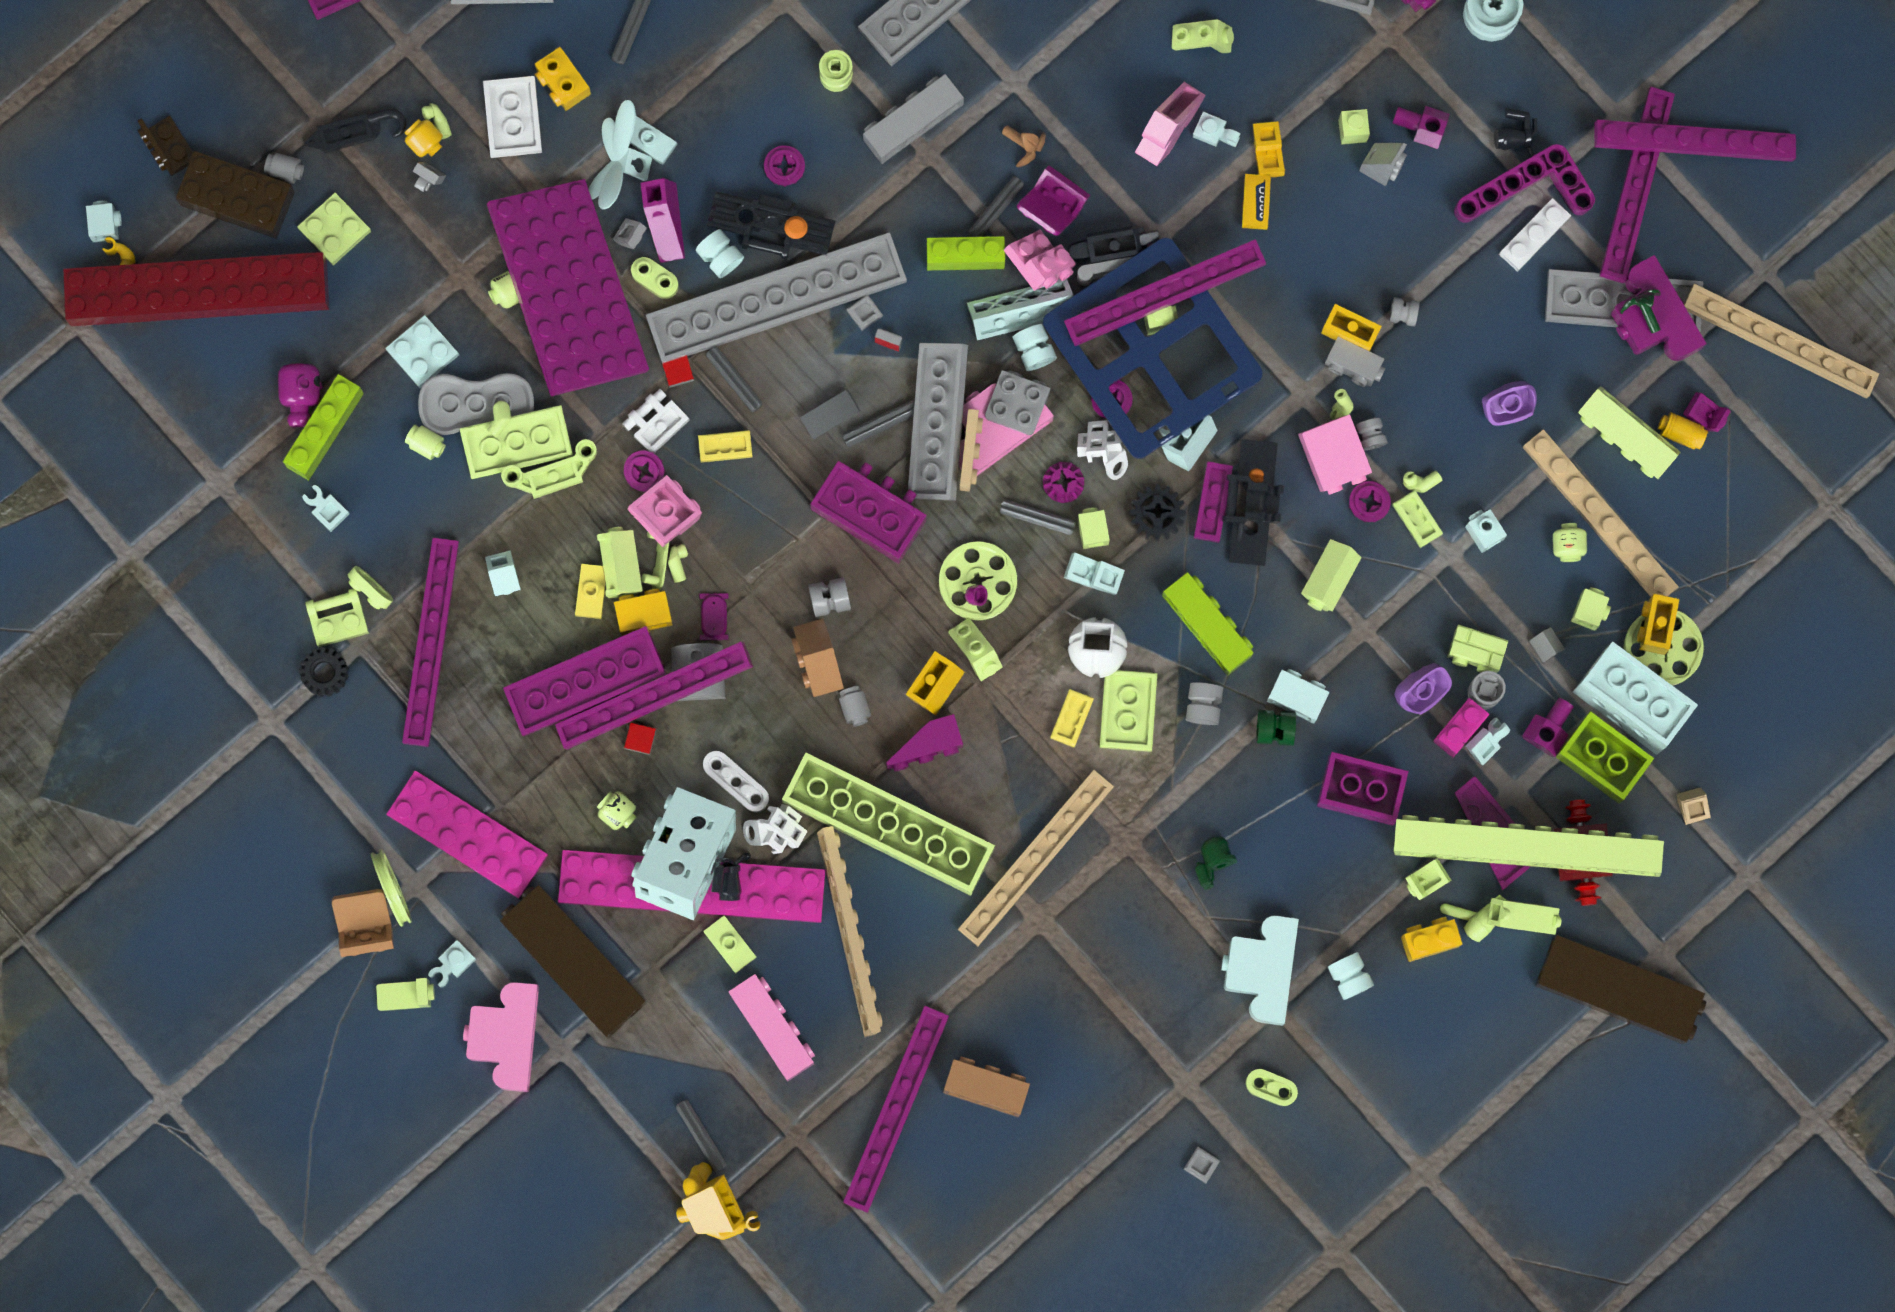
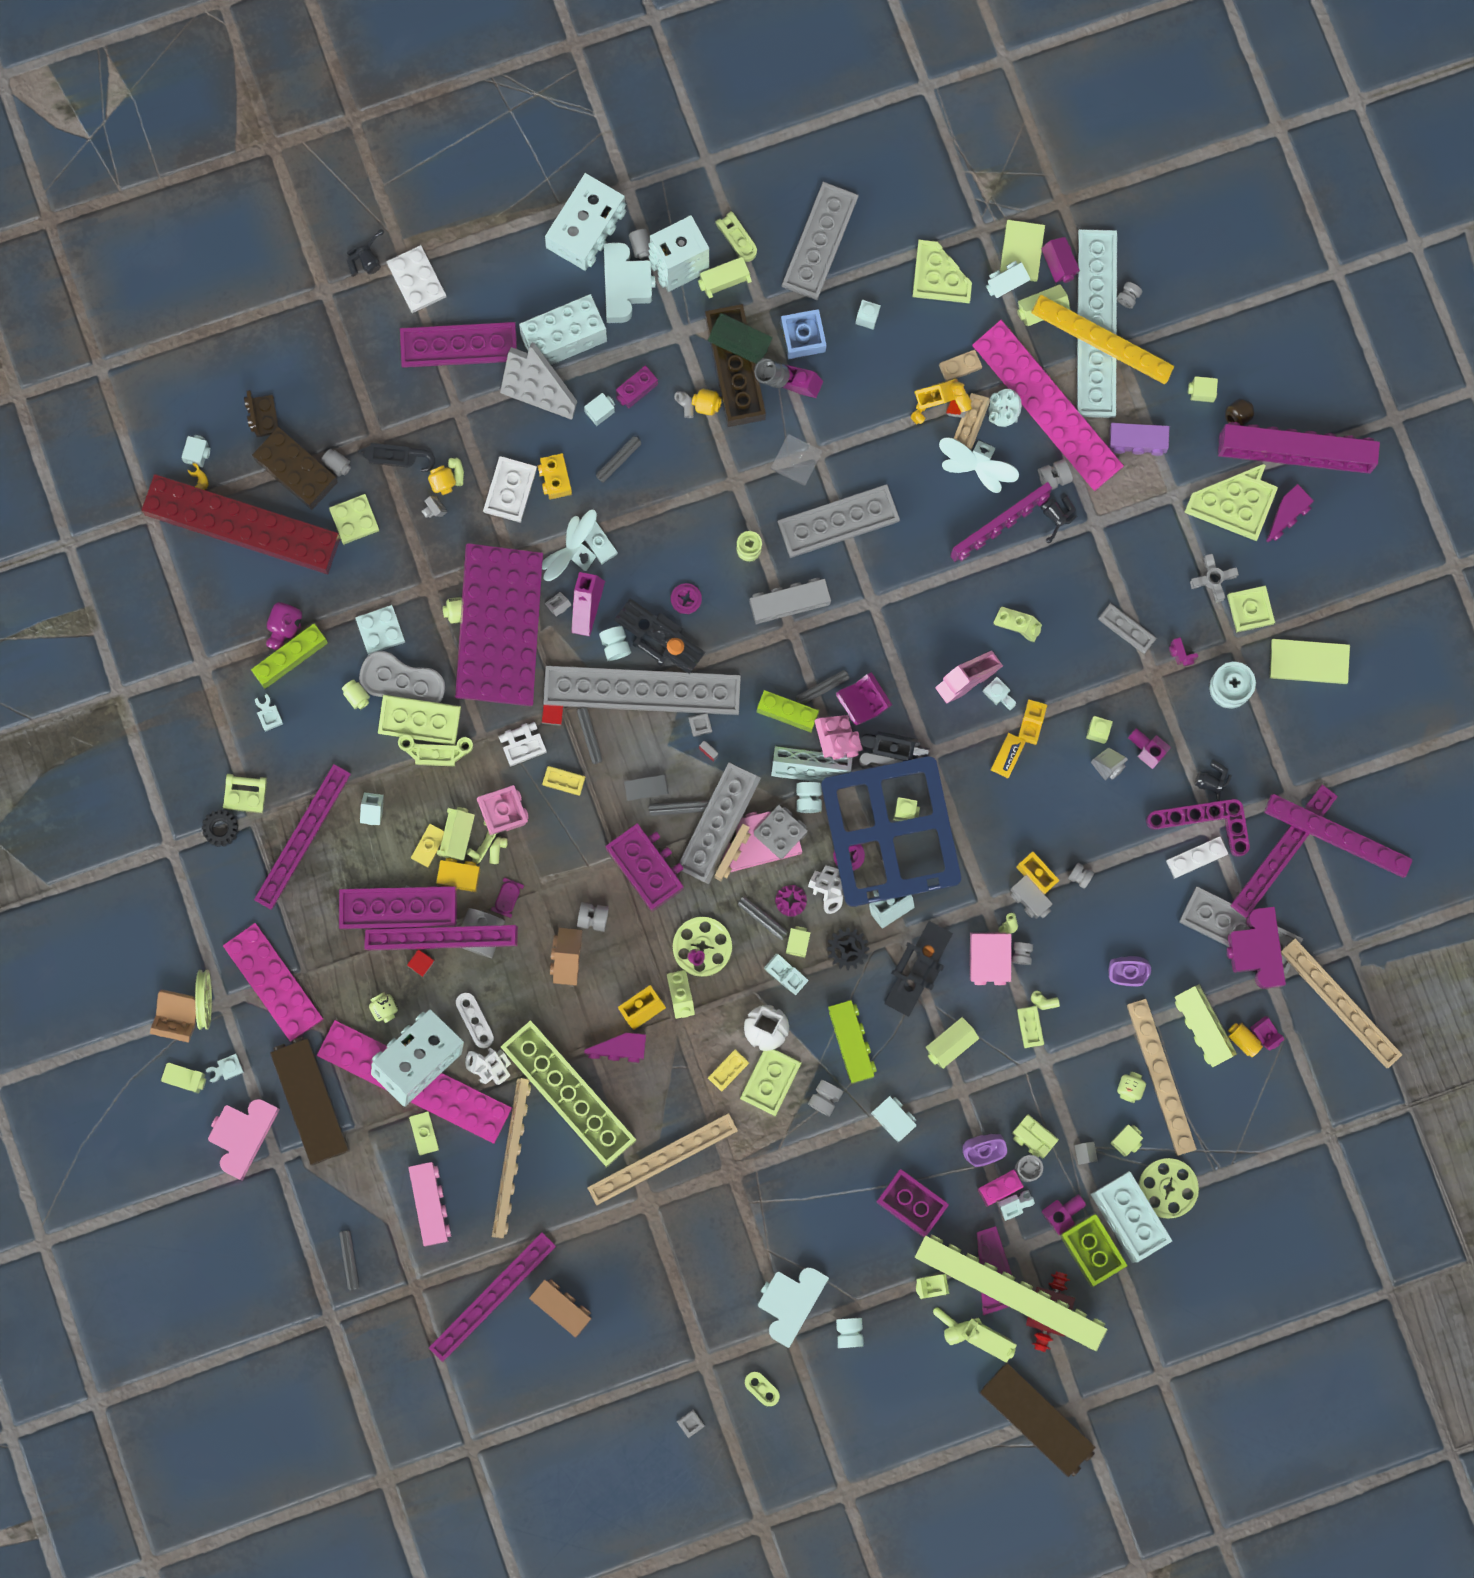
camera: 20 degrees right, 0 degrees up
yellowish green plate [348,566,393,609] -> none
yellowish green arm [486,400,511,438] -> none
magenta gear [624,450,665,492] -> none
yellowish green plate [631,257,679,299] -> none
yellow torso [676,1162,761,1240] -> none
black piece [711,852,751,901] -> none
light grey brick [839,686,871,727] -> none
medium nougat plant [1002,125,1046,167] -> none
magenta plate [1064,239,1266,346] -> none
magenta plate [1194,461,1233,543] -> none
dark green piece [1195,836,1237,890] -> none
dark green wheel [1256,710,1296,746] -> none
magenta gear [1349,481,1391,522] -> none
yellow brick [1401,917,1462,962] -> none
light aqua brick [1465,509,1507,553] -> none
dark green plant [1620,289,1661,333] -> none
yellow brick [1637,594,1679,655] -> none
tan slope [1677,788,1711,825] -> none

